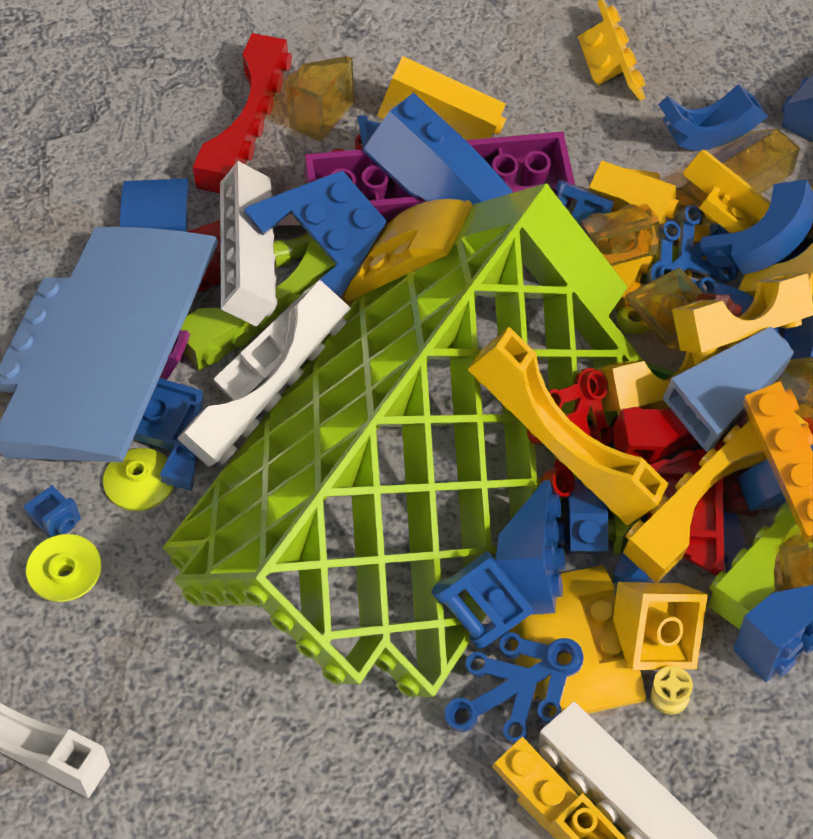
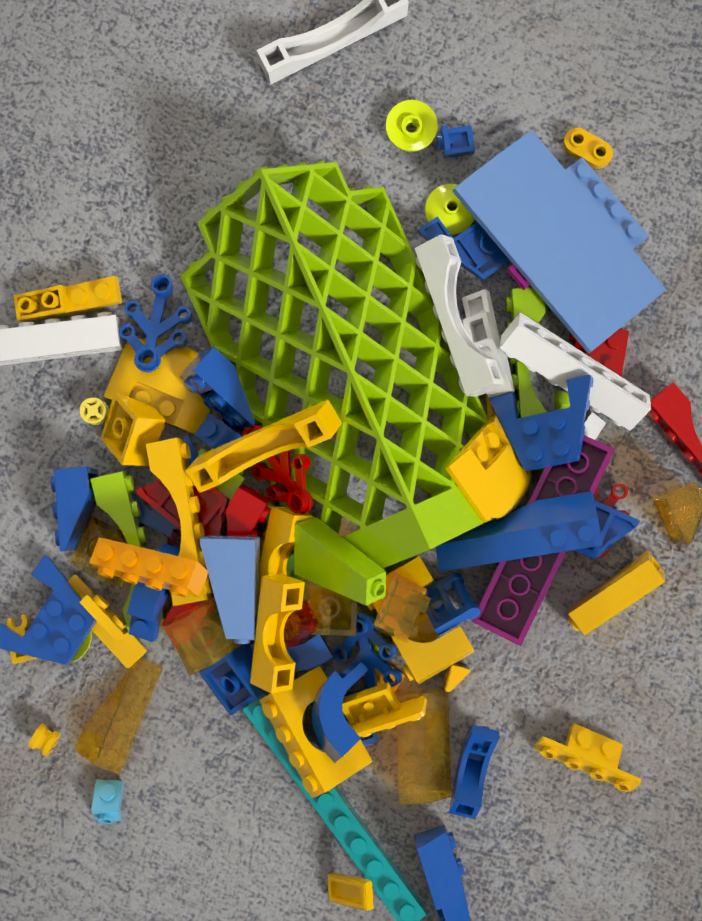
camera: 125 degrees right, 30 degrees up
blue slope [120,178,189,232] -> none
blue plate [431,551,534,649] -> none
none -> lime slope [294,517,386,606]

